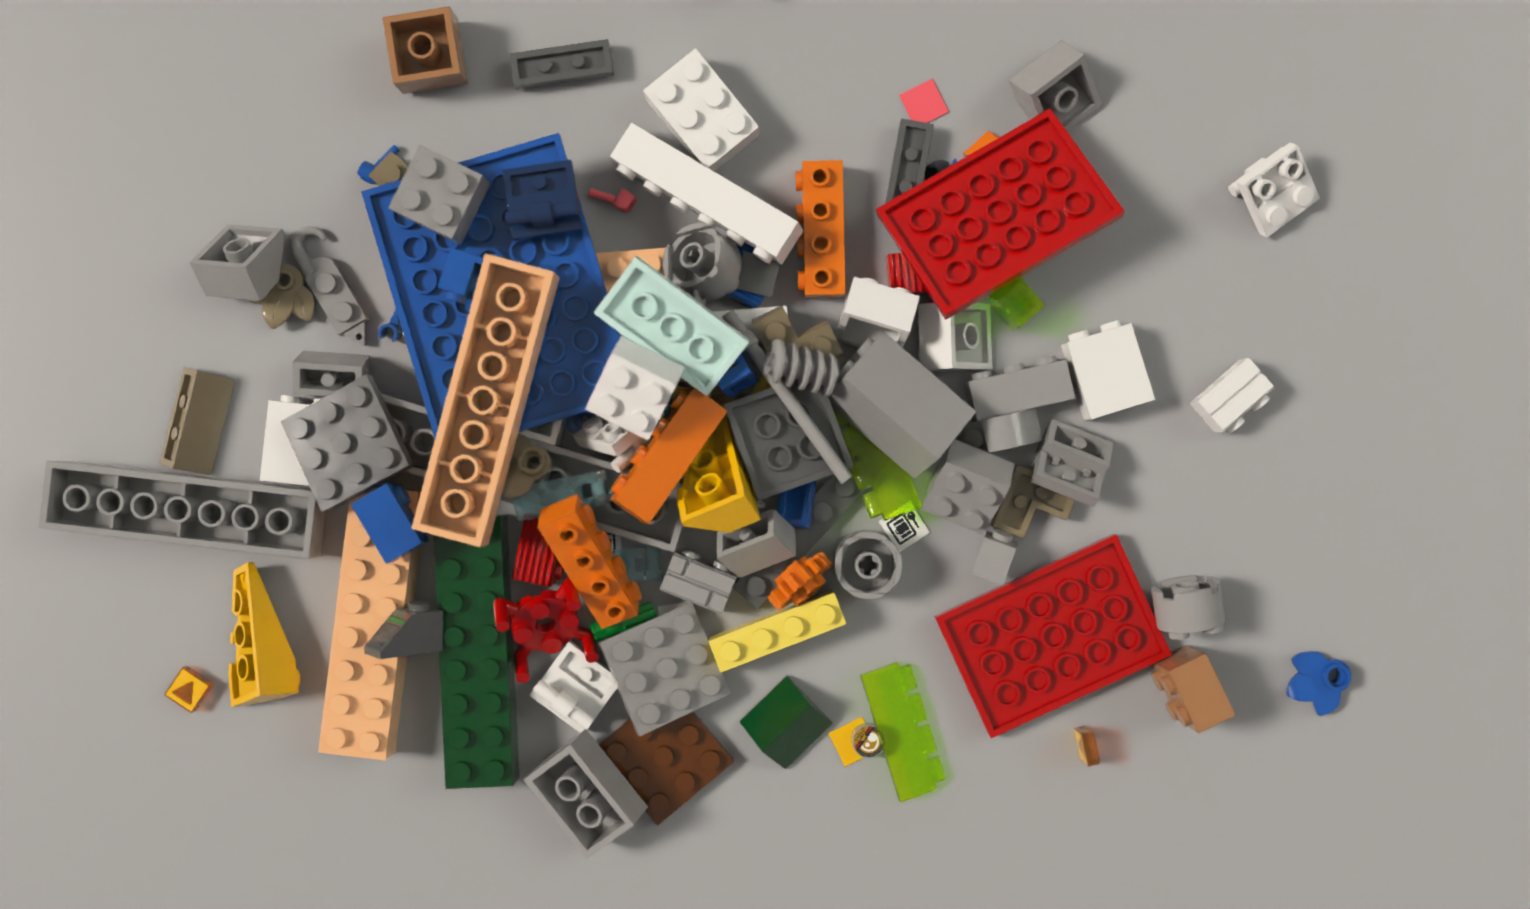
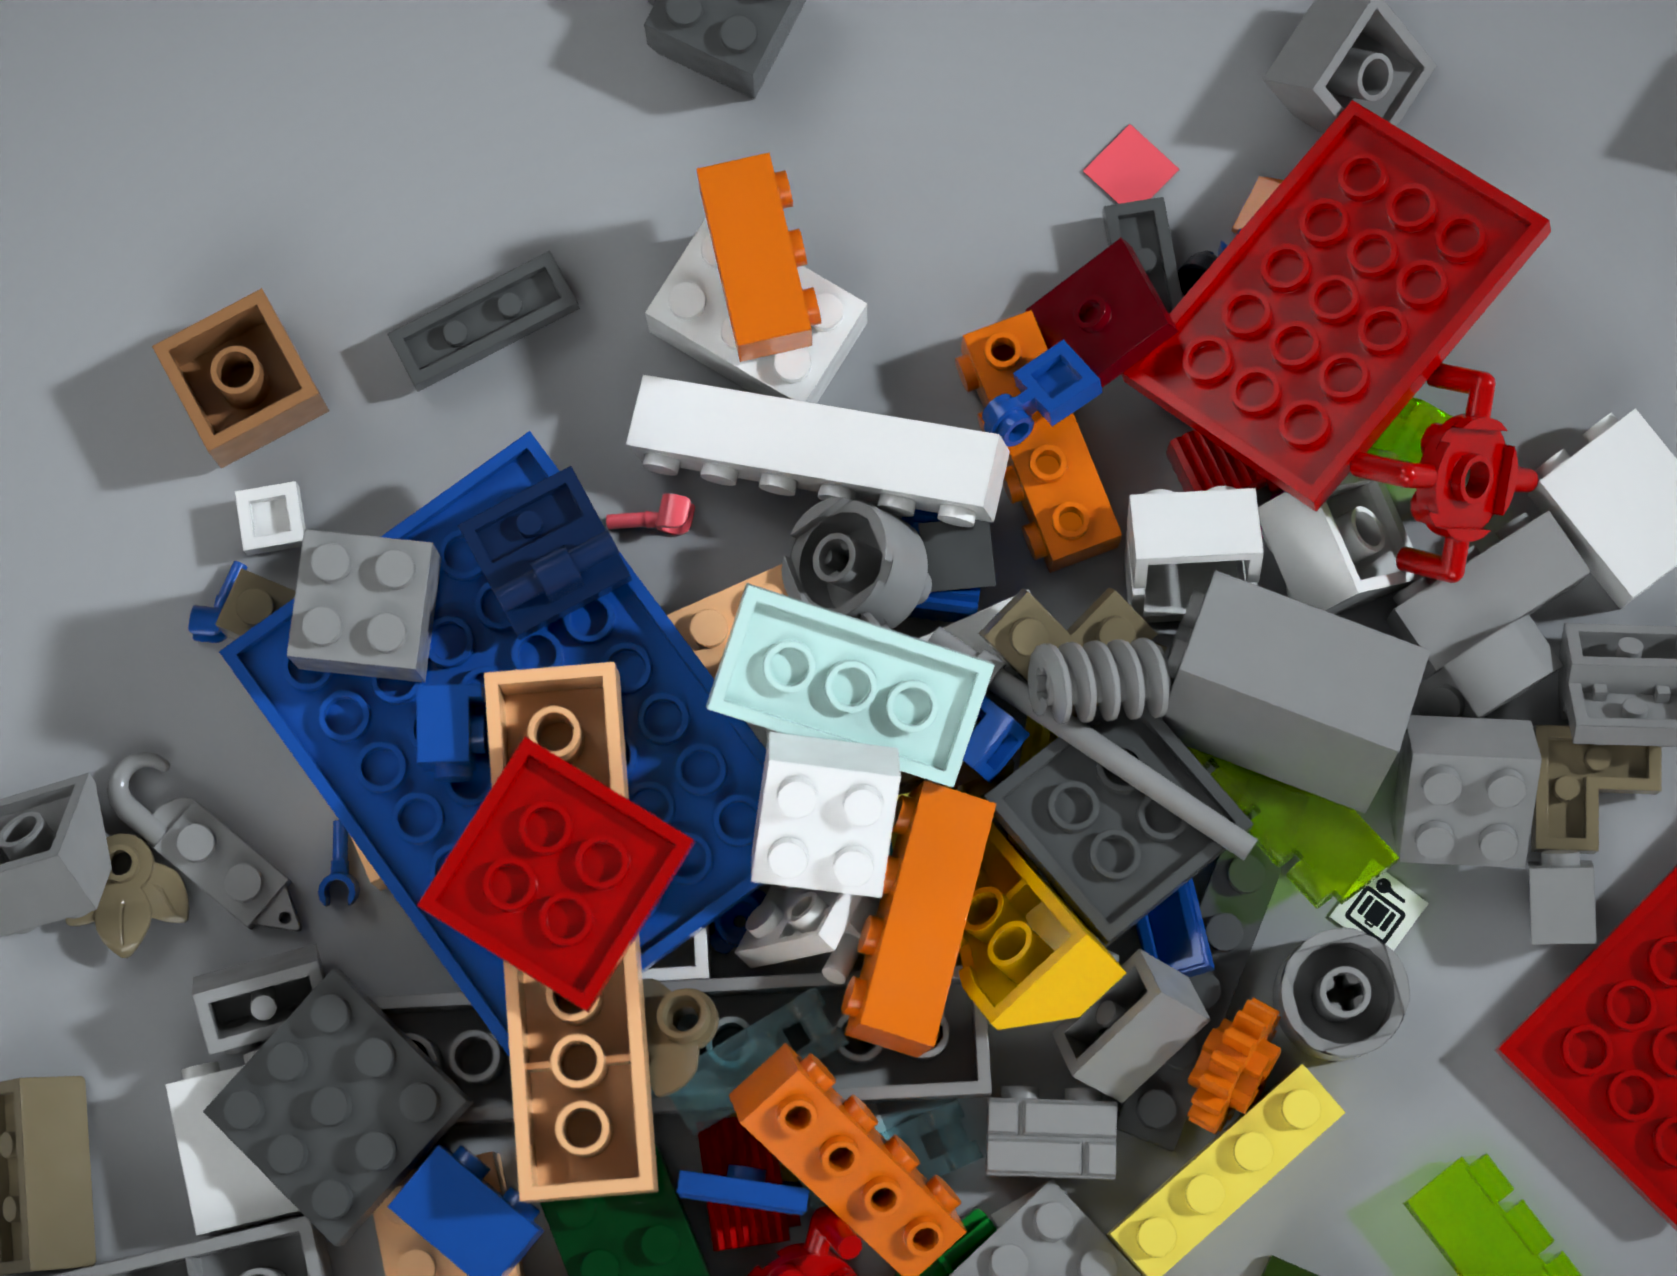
camera: 15 degrees left, 10 degrees down
none -> white plate [235,481,306,556]
none -> red plate [417,737,695,1013]
none -> blue plate [676,1165,810,1216]
none -> orange brick [696,152,821,362]
none -> blue plate [982,339,1103,447]
none -> dark red plate [1025,237,1178,388]
none -> red plate [1350,363,1539,583]

